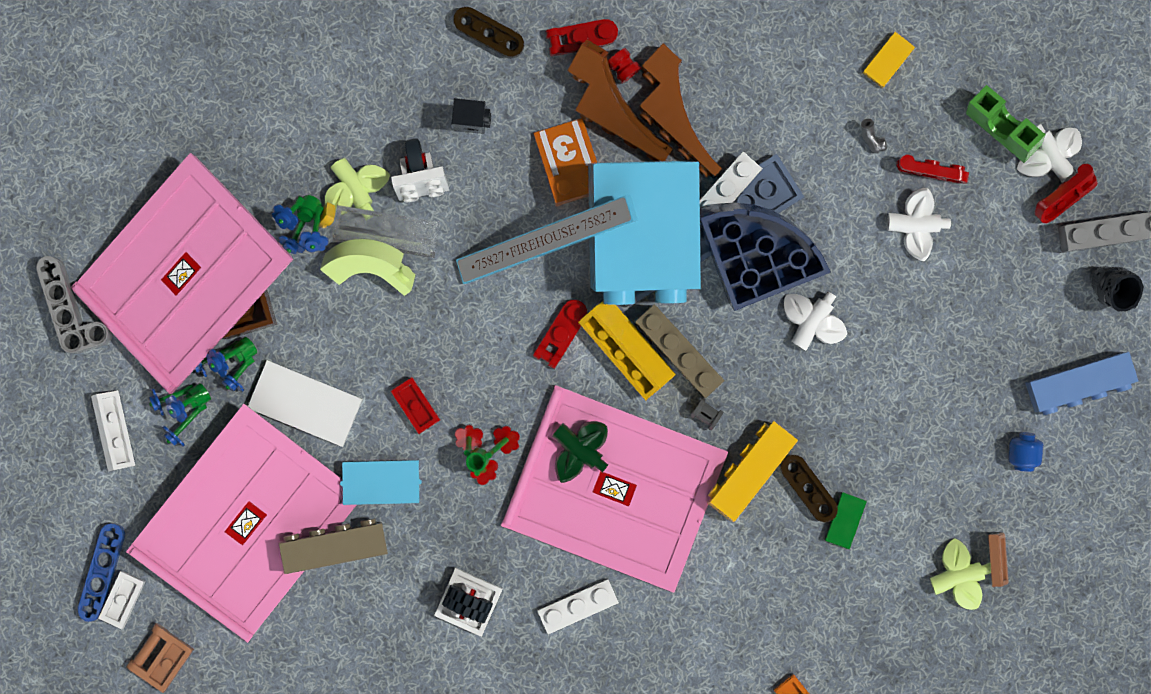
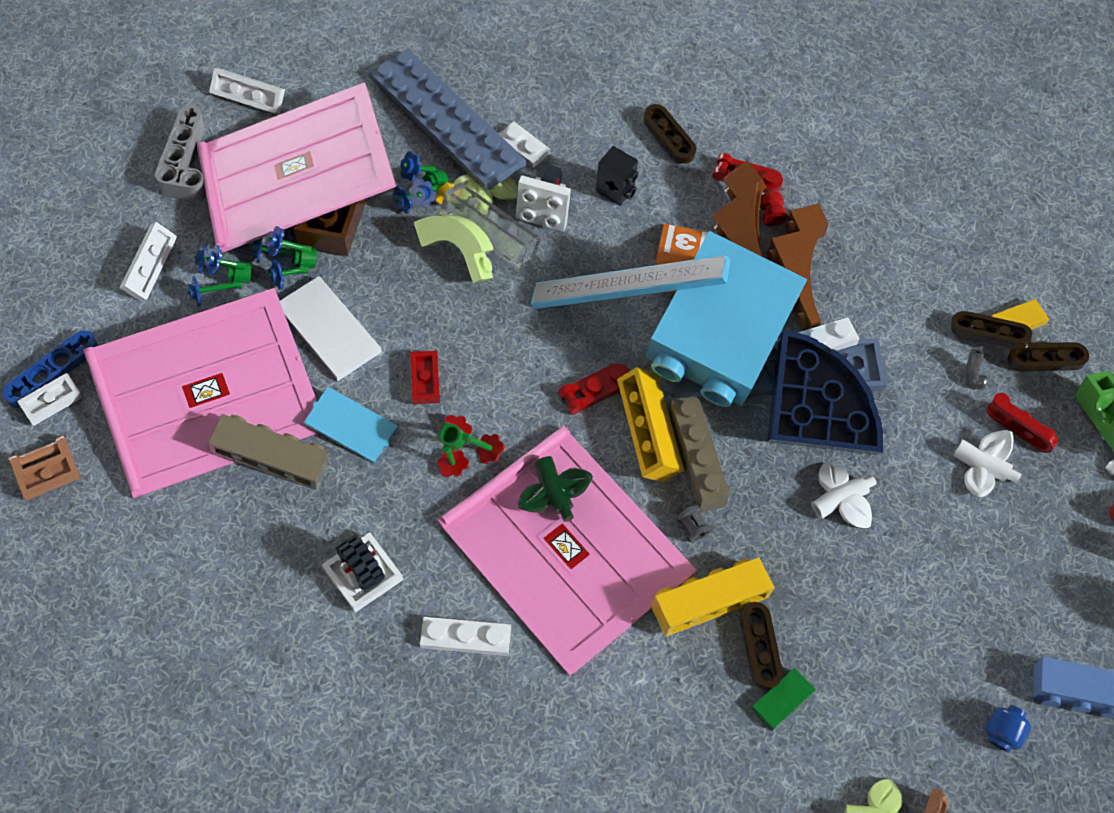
camera: 25 degrees right, 25 degrees down
none -> white plate [209,68,285,114]
none -> sand blue plate [369,49,526,191]
none -> white plate [499,121,550,168]
none -> dark brown plate [951,311,1032,350]
none -> dark brown plate [1007,342,1089,372]

